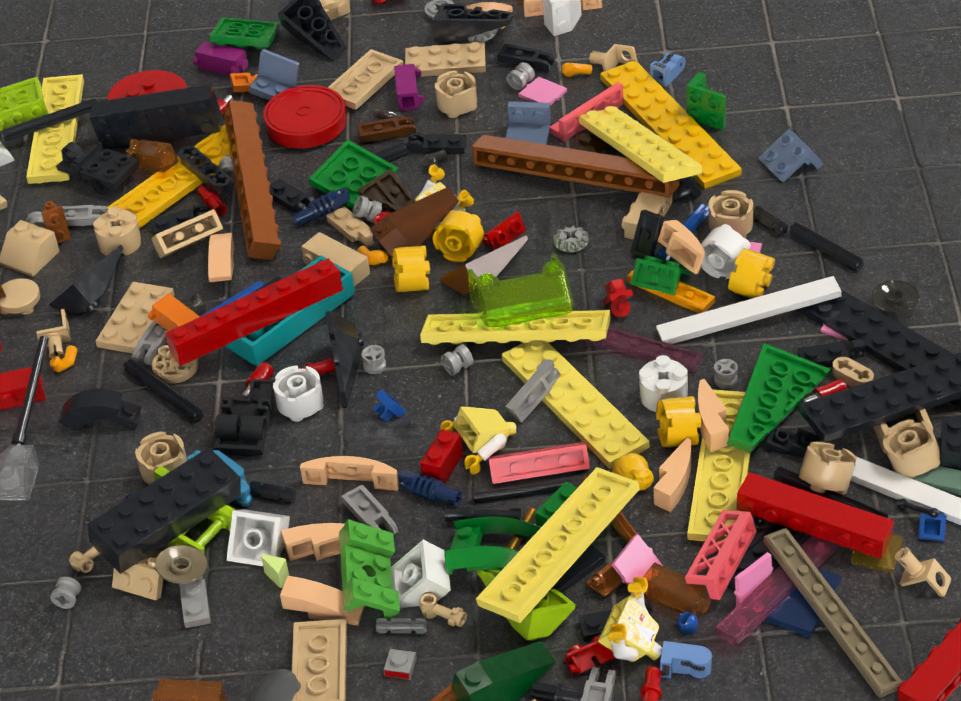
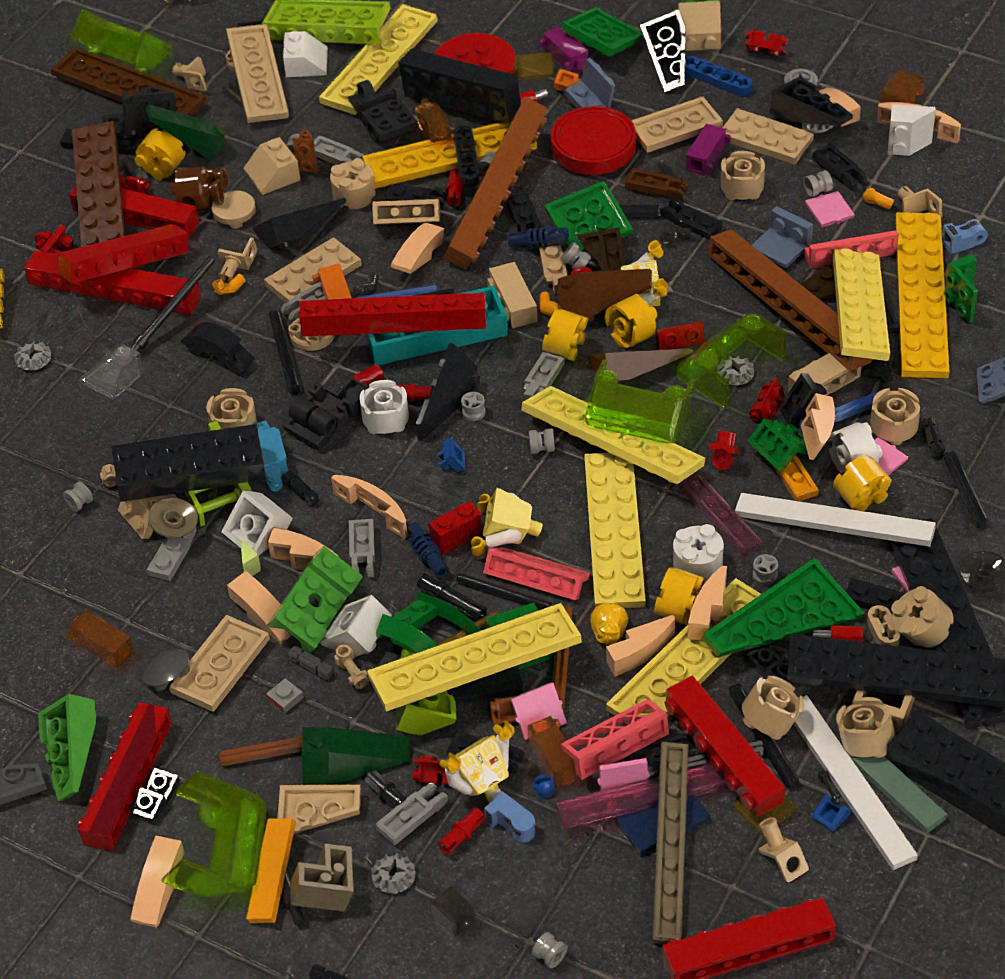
camera: 30 degrees right, 5 degrees up
black axle [1,98,97,141] -> none
light grey hinge [506,359,560,423] -> none
none -> clear yellow piece [515,53,554,80]
none -> light grey hinge [523,352,565,400]
none -> clear neon green windscreen [677,314,787,409]
none -> blue beam [685,56,752,96]
none -> red hinge [749,377,785,421]
none -> tan brick [891,586,953,648]

